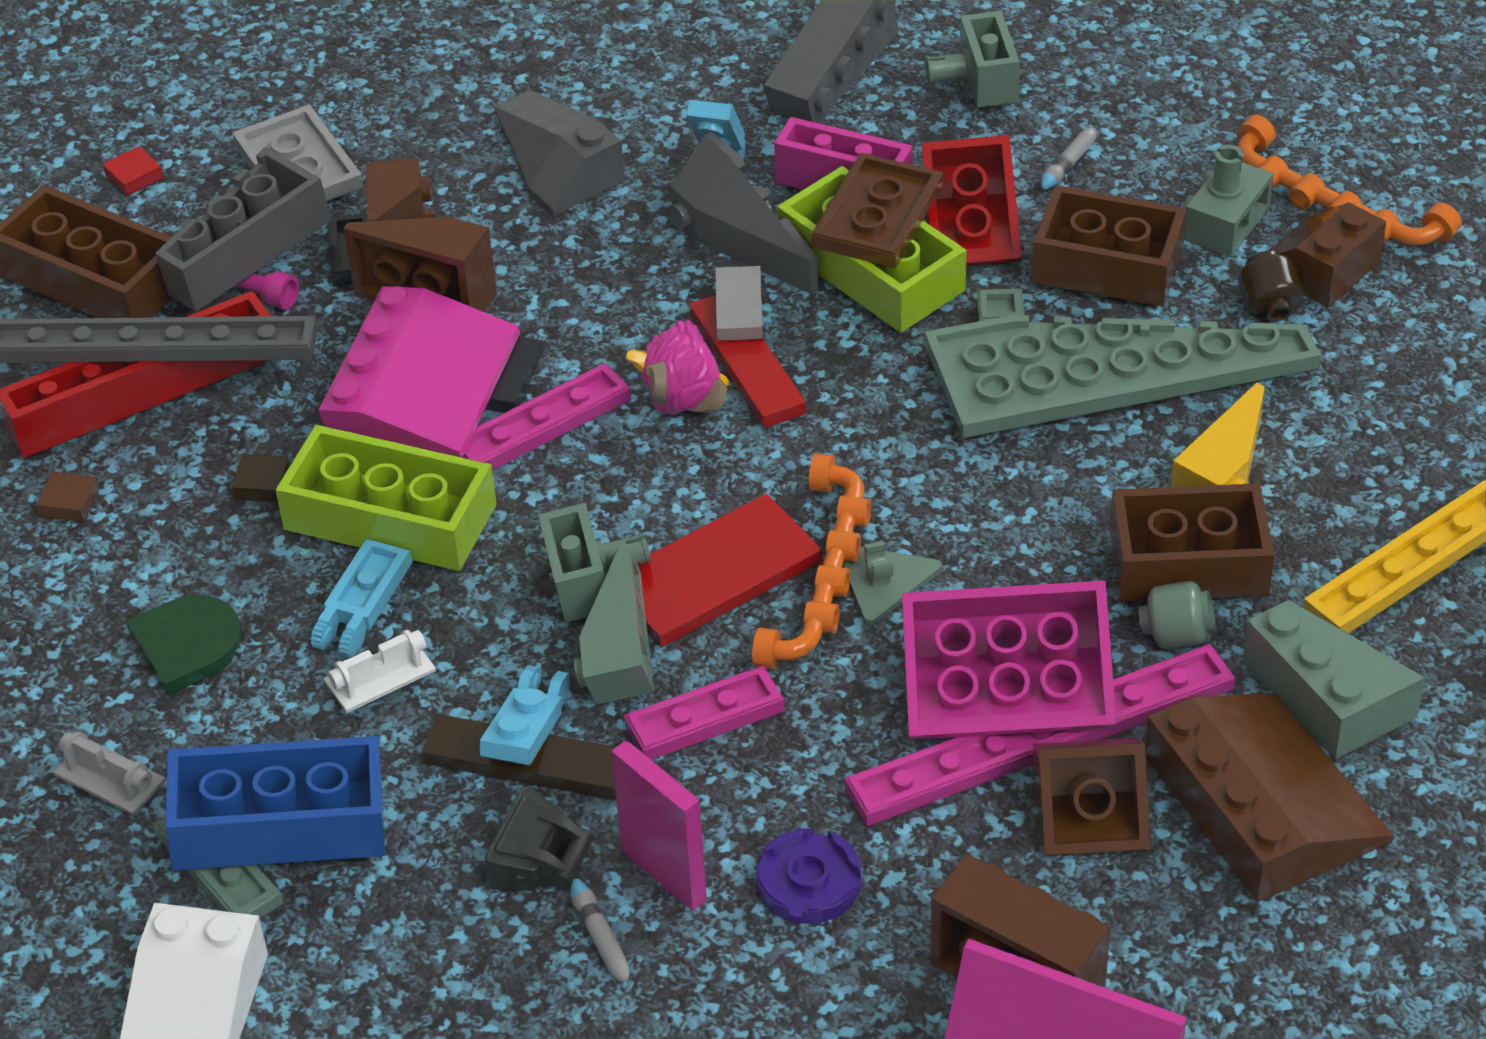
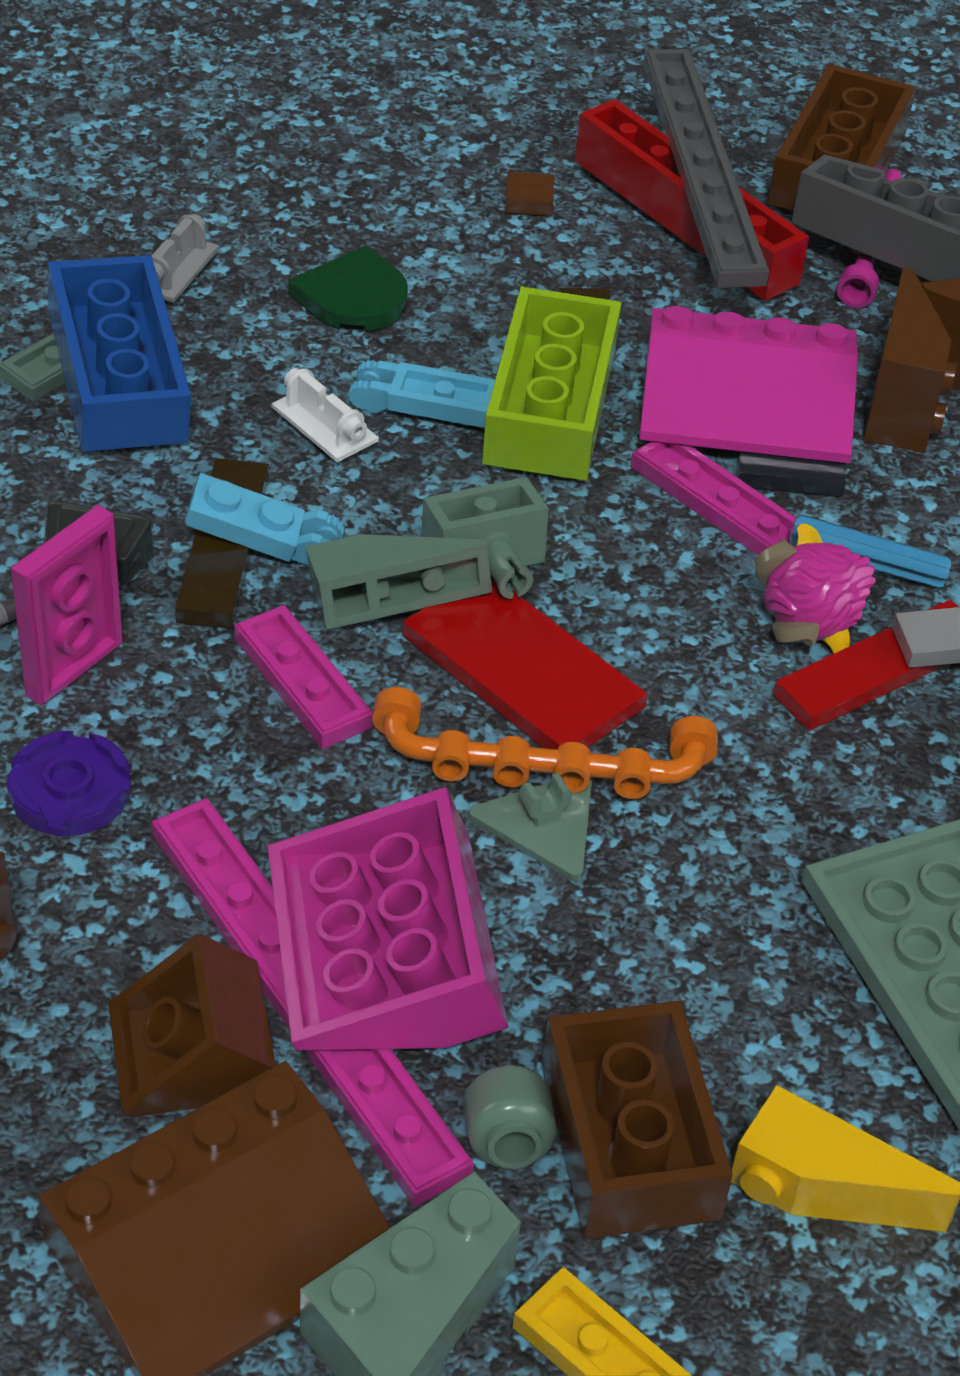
camera: 75 degrees right, 0 degrees up
none -> dark azure axle [790,515,951,588]

